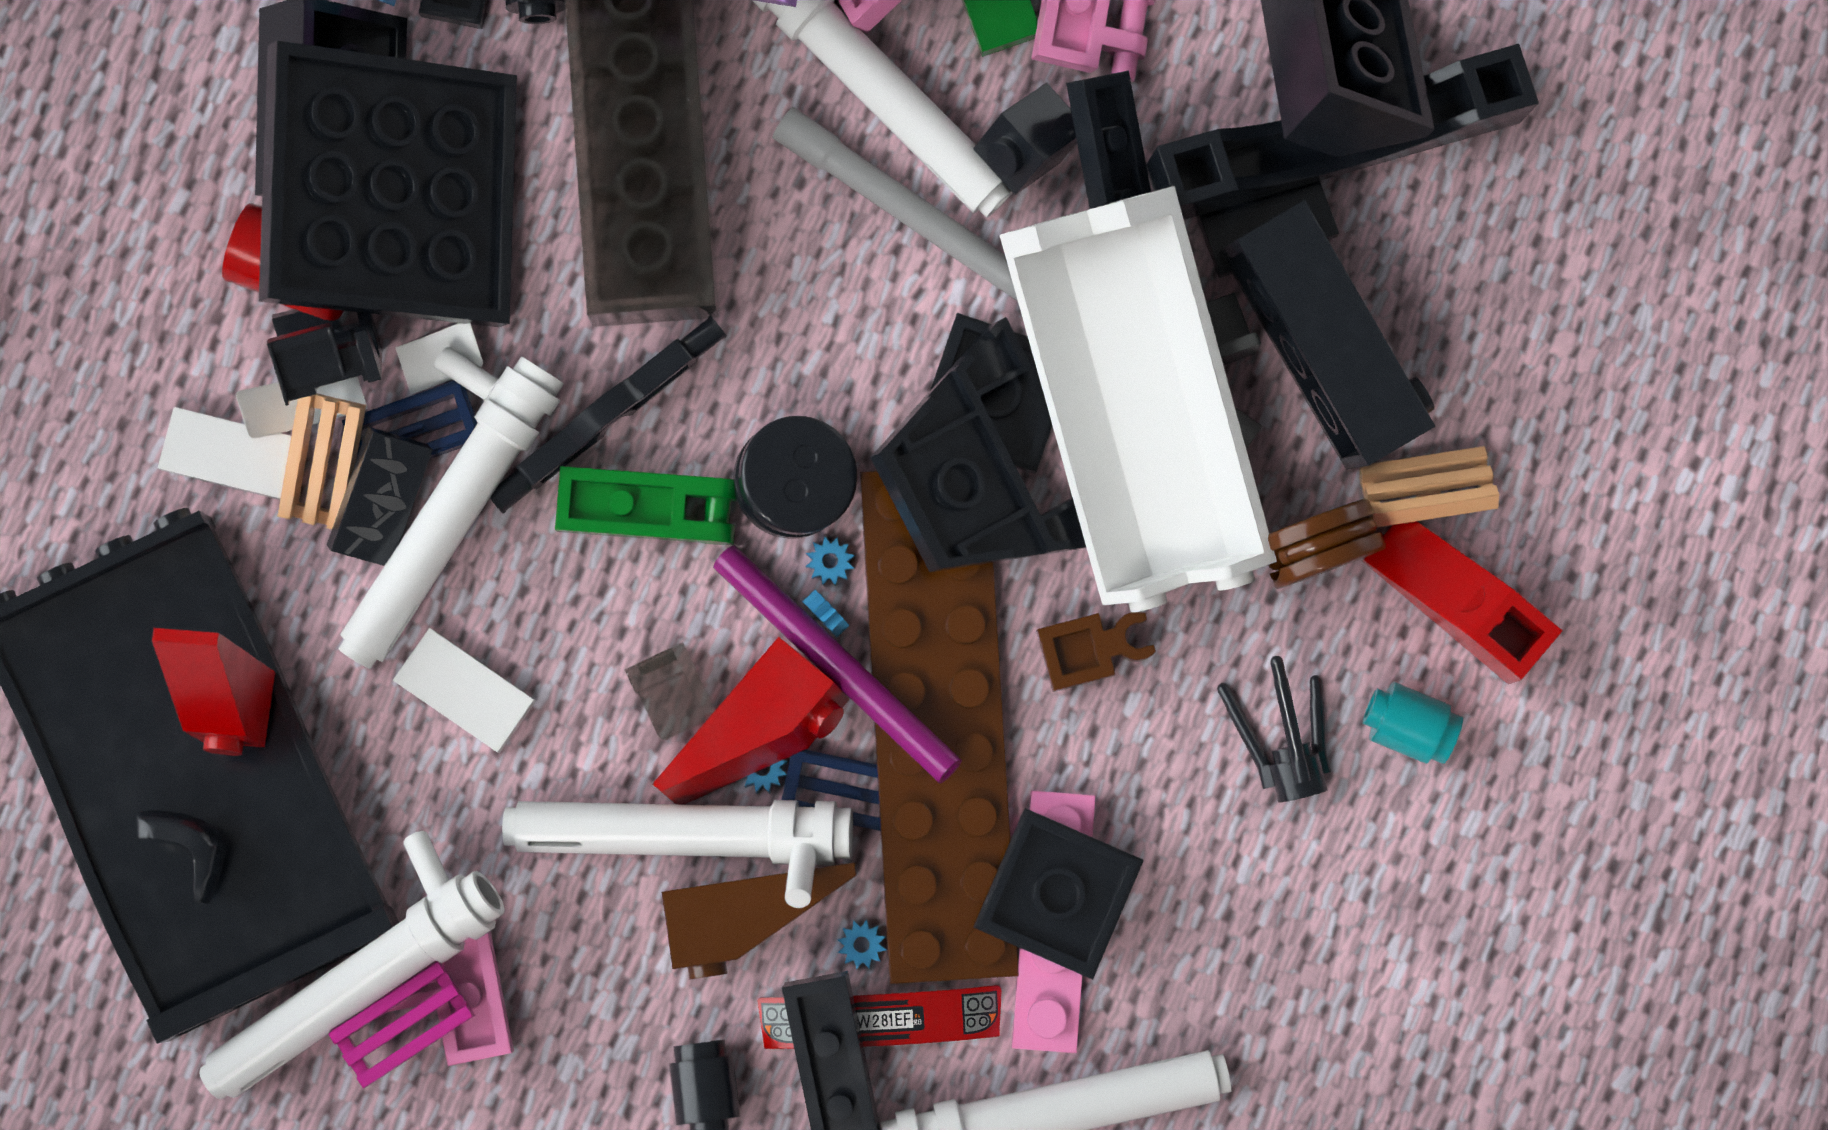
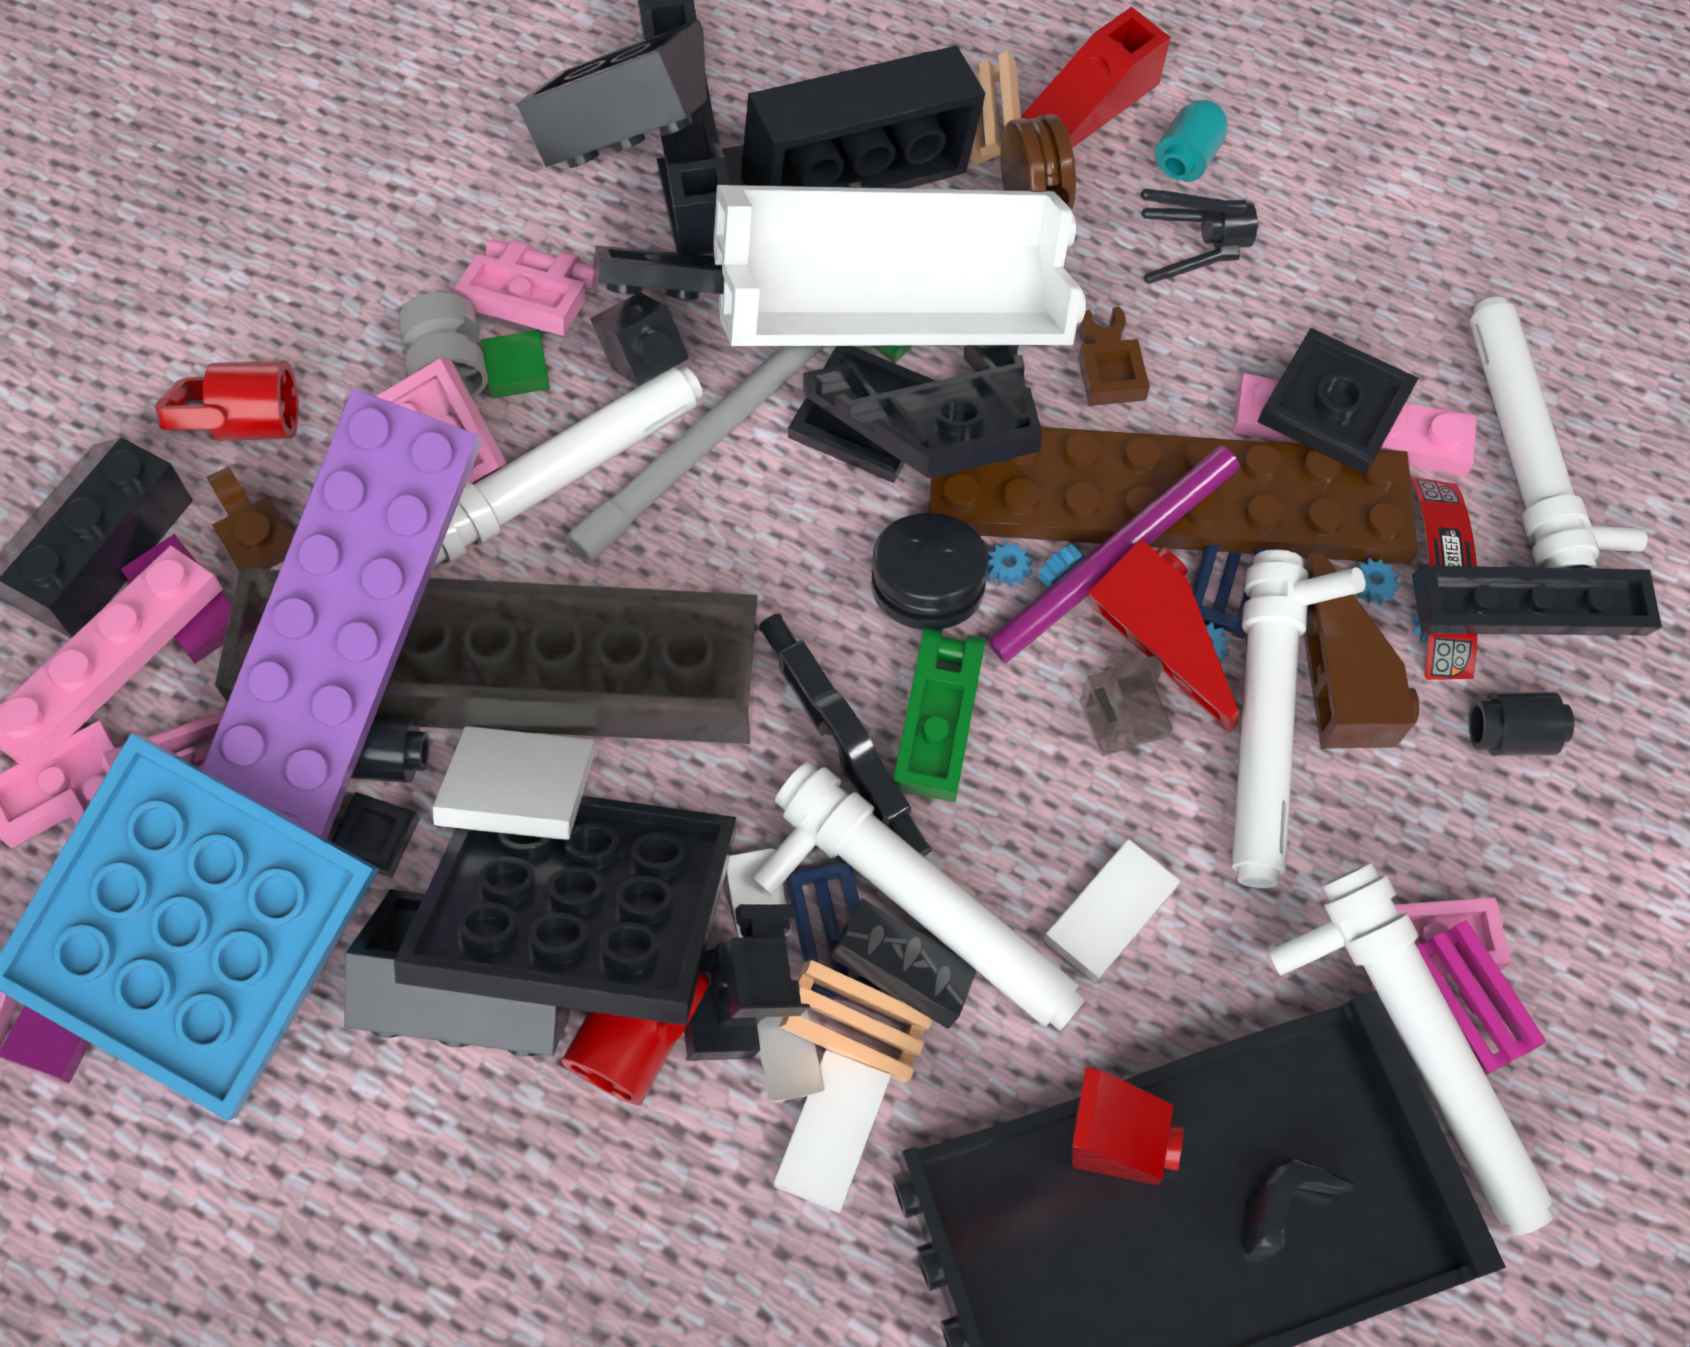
camera: 85 degrees left, 20 degrees down
none -> white tile [433,726,594,840]

